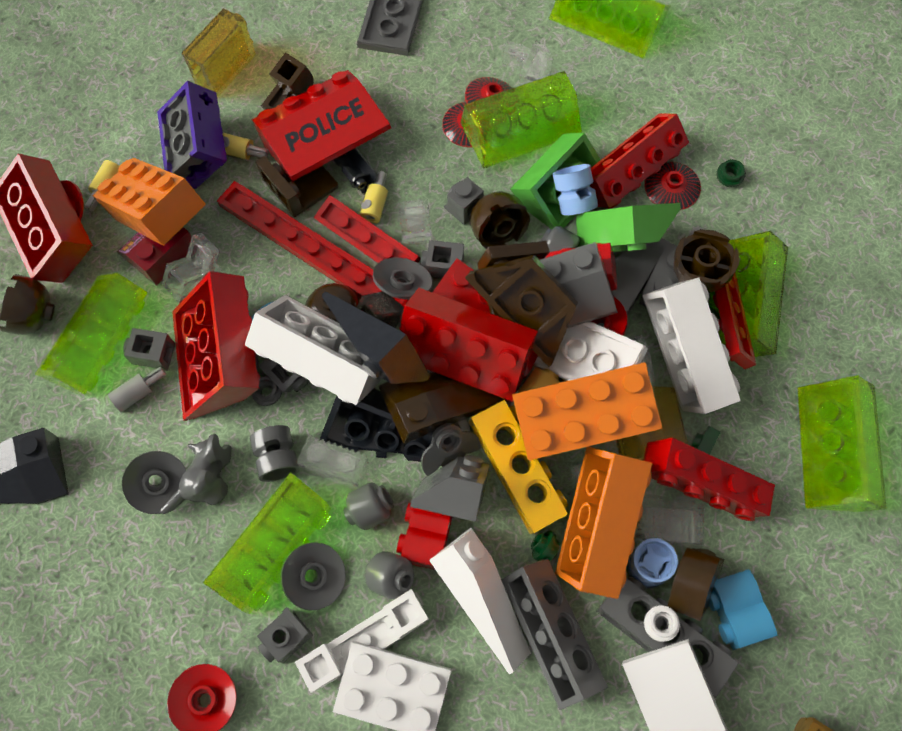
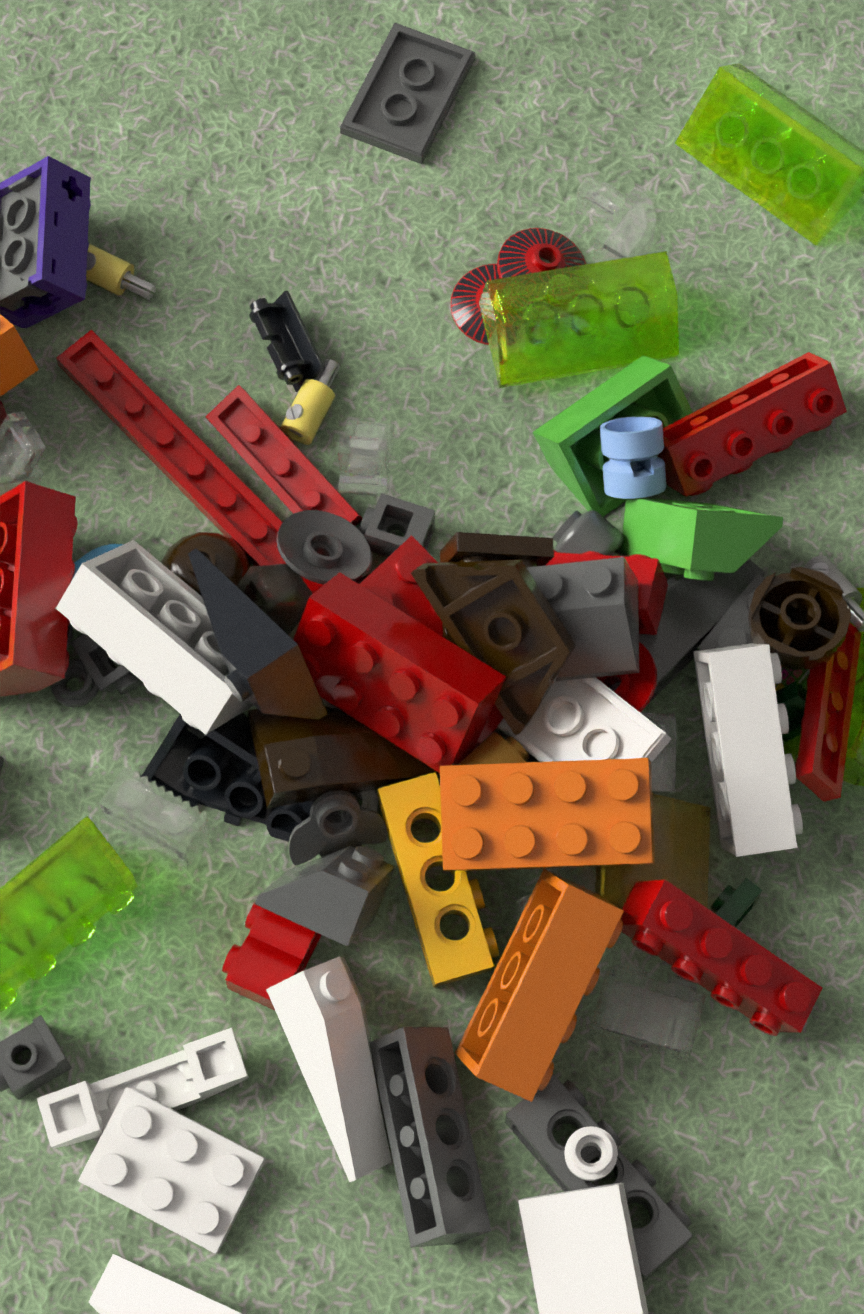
camera: 10 degrees right, 0 degrees up
clear yellow brick [182,8,256,98] -> none
dark grey wheel [249,425,300,482] -> none
red slope [251,70,392,181] -> none
dark brown bracket [255,156,339,218] -> none
dark brown brick [261,52,314,110] -> none
dark grey dish [281,542,346,610] -> none
dark grey head [344,482,394,530] -> none
dark grey head [365,551,414,599] -> none
dark grey brick [444,177,484,225] -> none
dark brown cylinder [470,191,530,249] -> none
dark green plate [531,530,561,561] -> none
light blue wheel [627,538,678,588] -> none
dish [644,162,701,210] -> none
dark brown brick [667,548,725,621] -> none
dark azure brick [709,569,778,650] -> none

